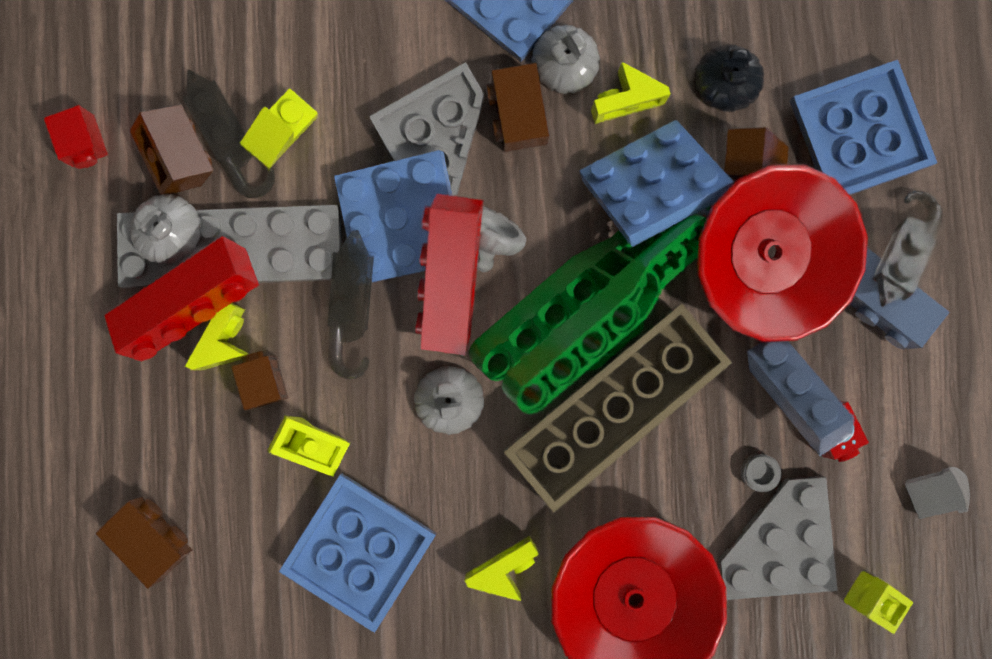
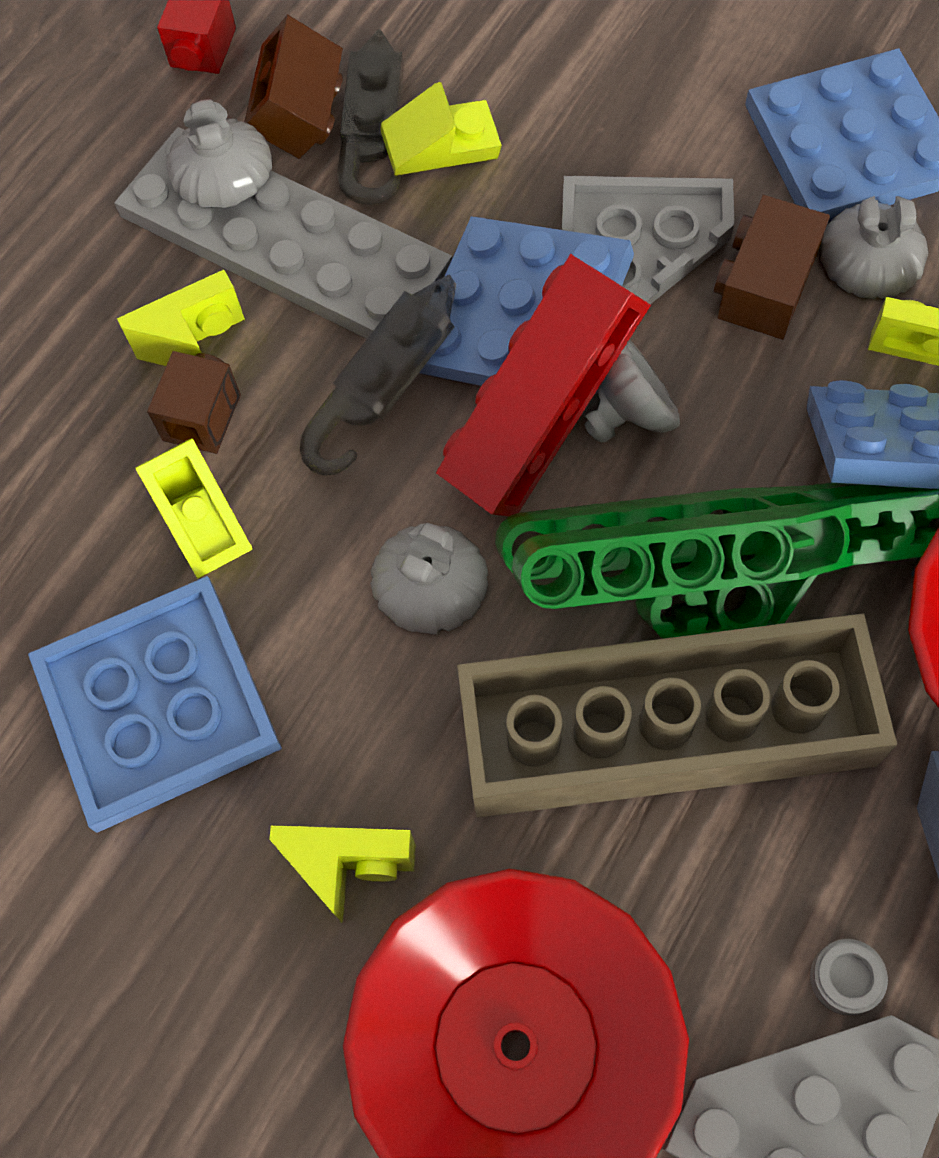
camera: 35 degrees right, 20 degrees down
red brick [104,236,259,362] -> none

